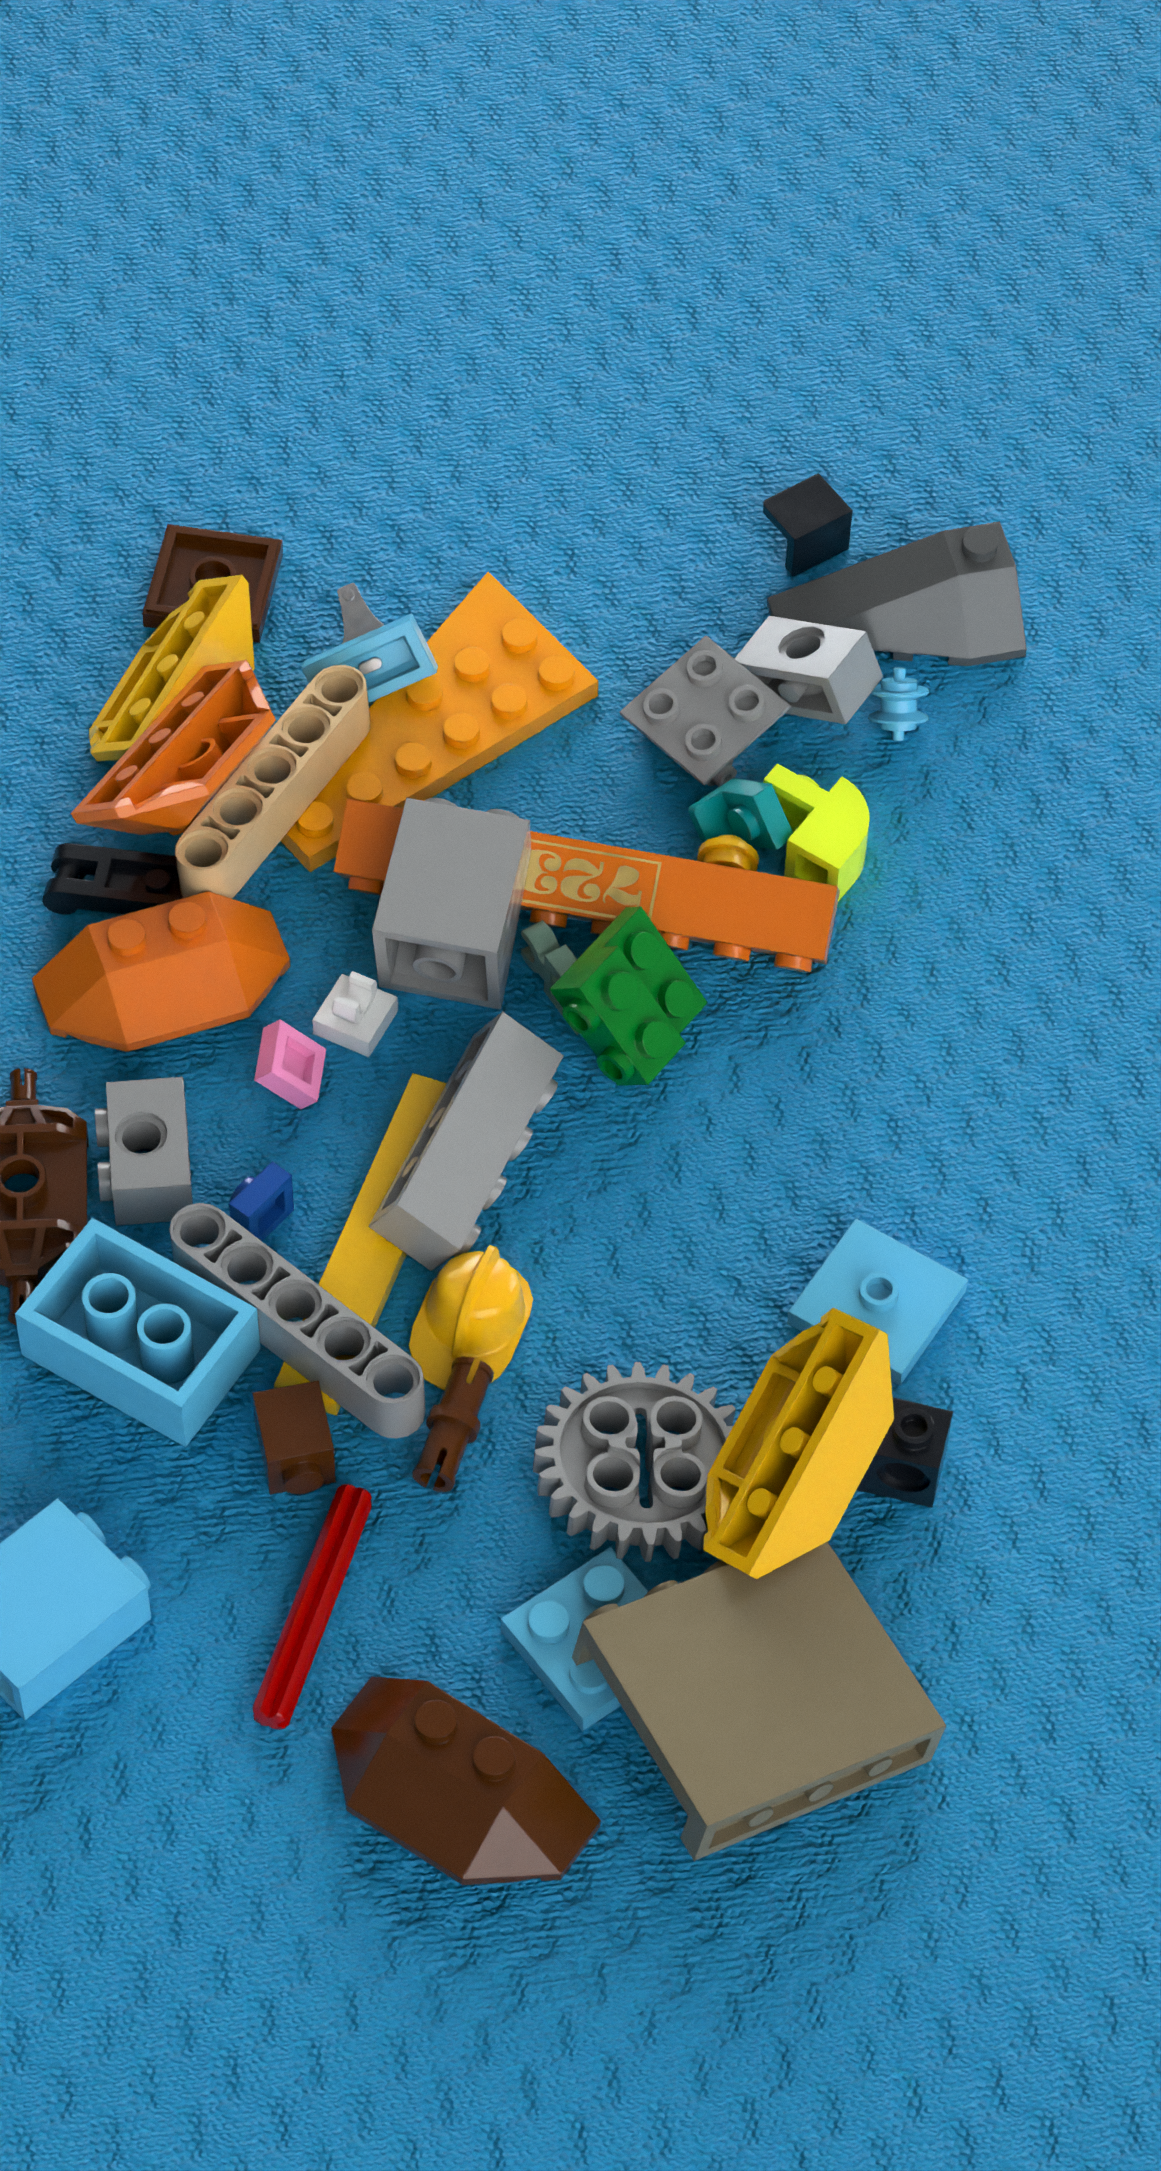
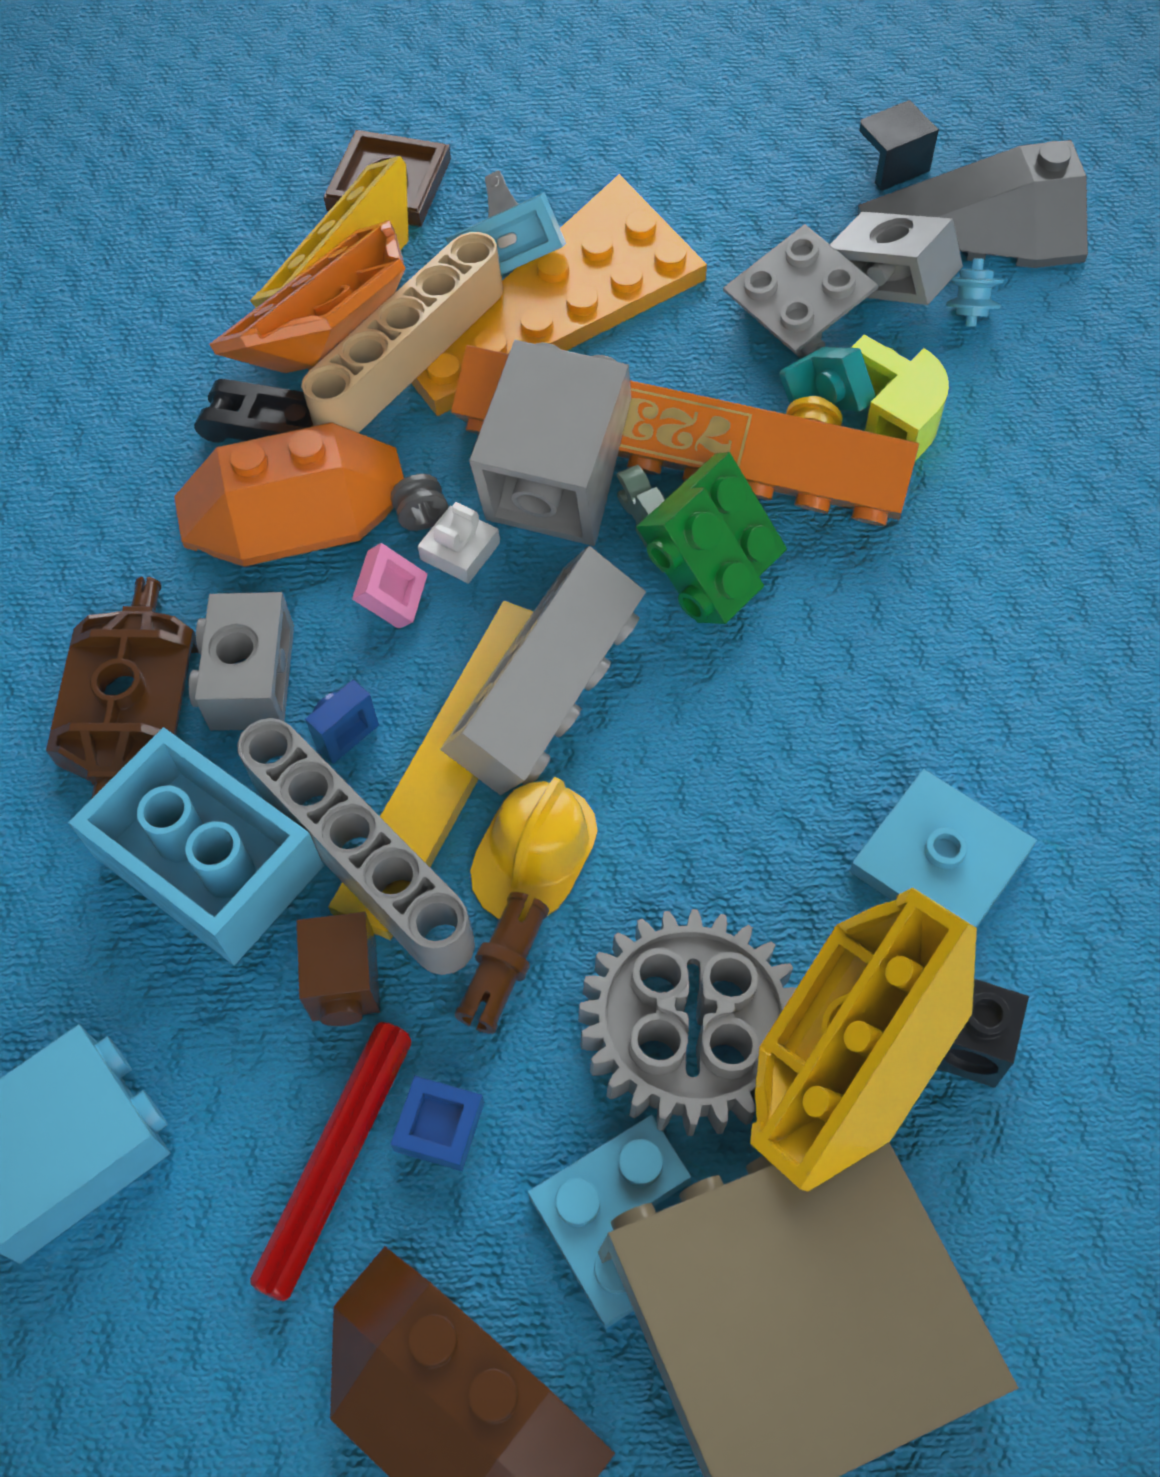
camera: 10 degrees right, 5 degrees up
none -> dark grey bush [390,474,448,531]
none -> blue plate [390,1075,485,1171]

